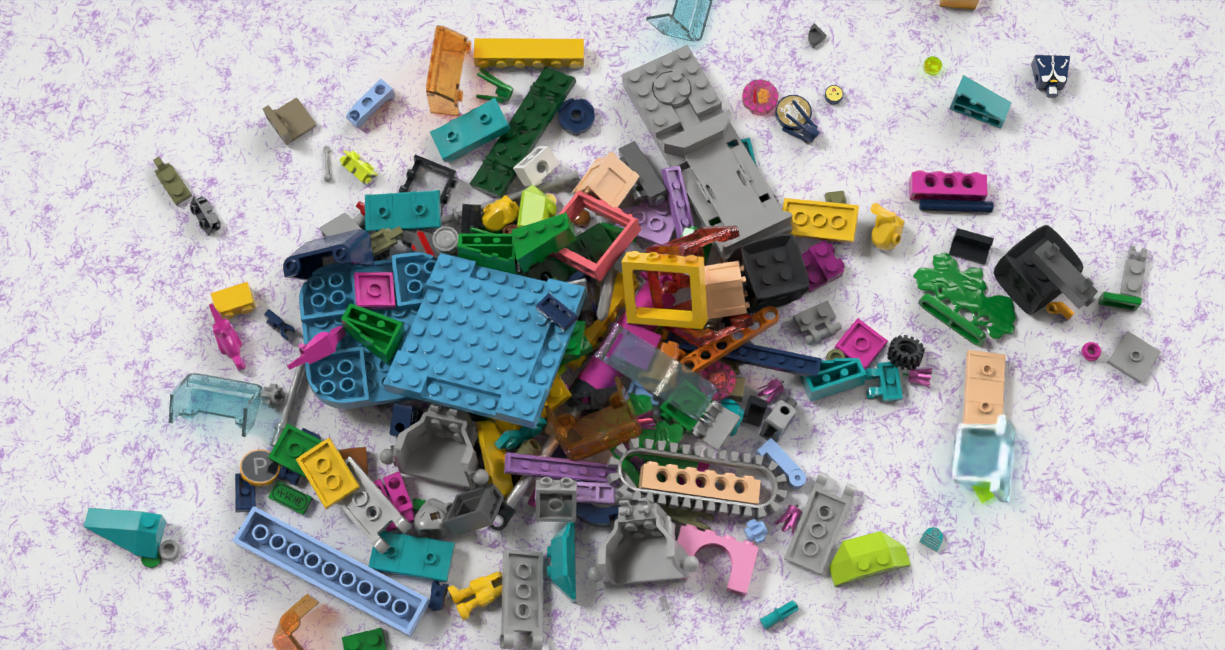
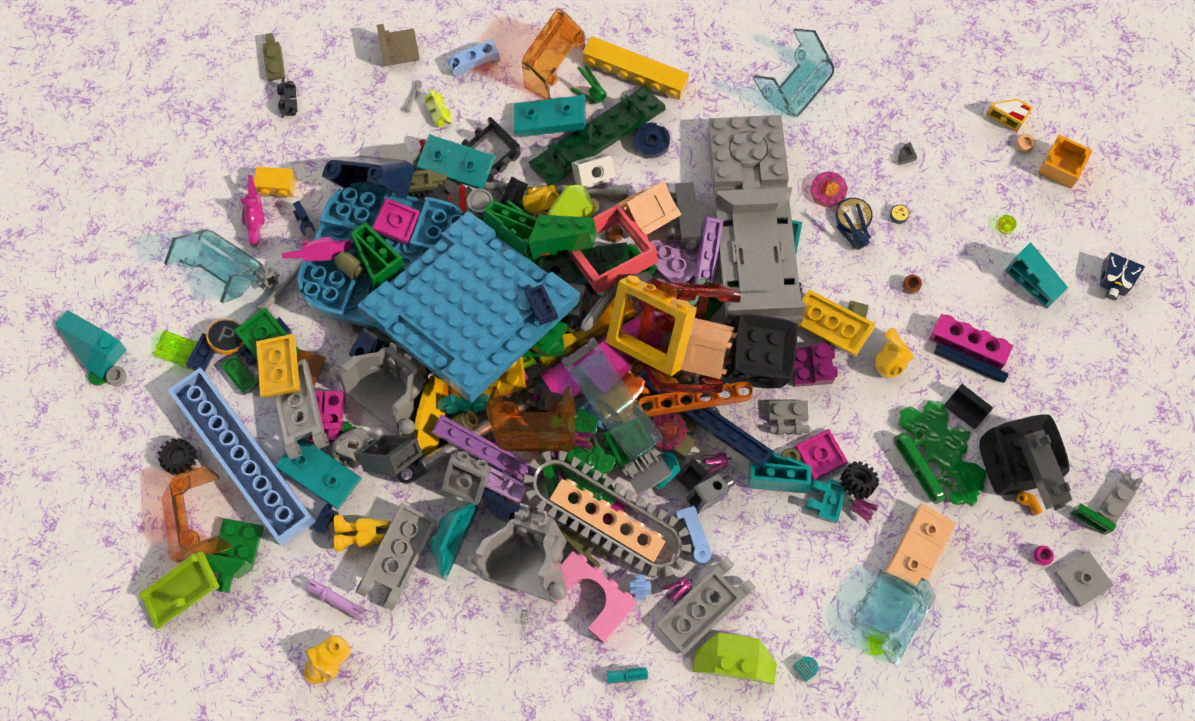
camera: 25 degrees right, 0 degrees up
none -> clear neon green plate [152,330,197,369]
none -> black tyre [158,438,198,476]
none -> olive brick [335,252,364,279]
none -> dark orange tile [902,274,922,294]

